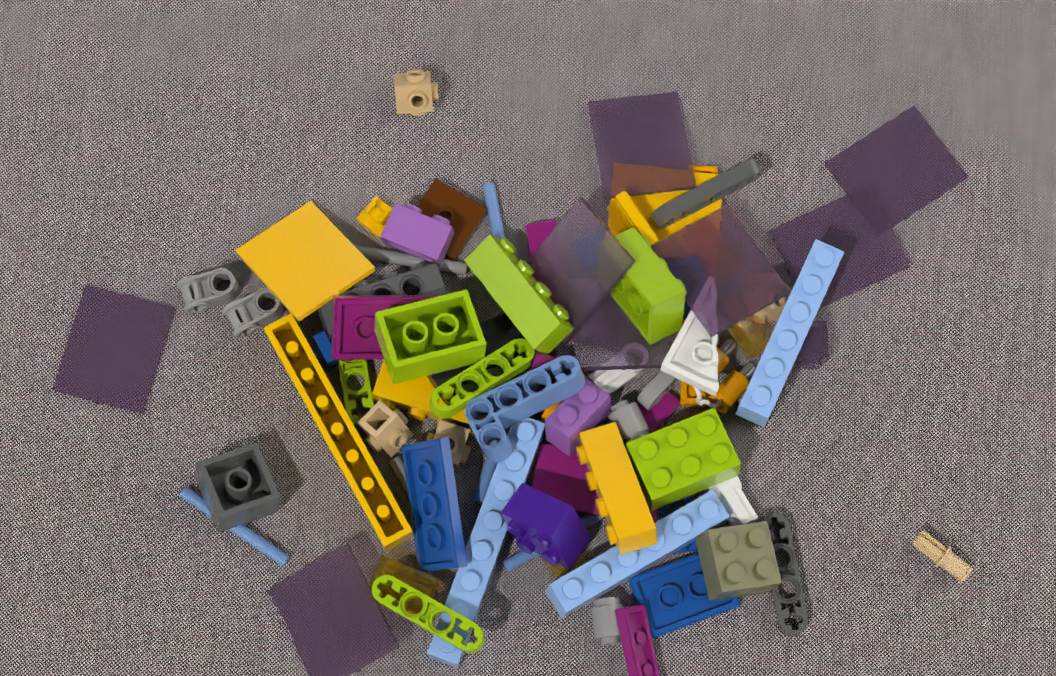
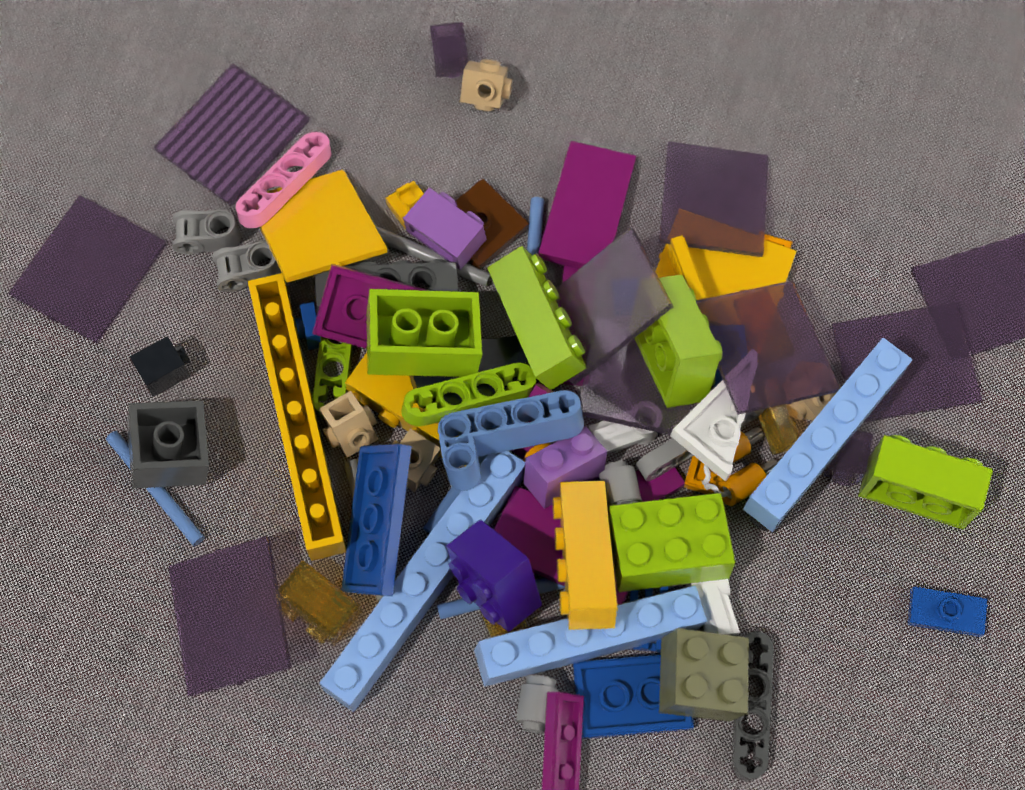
camera: 15 degrees right, 5 degrees down
lime beam [372,575,486,654] -> none
dark grey beam [651,159,764,229] -> none
tan axle [912,530,973,583] -> none
none -> black brick [129,336,191,397]
none -> clear purple piece [153,63,310,206]
none -> bright pink beam [236,132,331,228]
none -> clear purple brick [430,22,468,78]
none -> magenta tile [538,141,636,275]
none -> lime brick [858,435,993,529]
none -> blue plate [907,586,987,637]

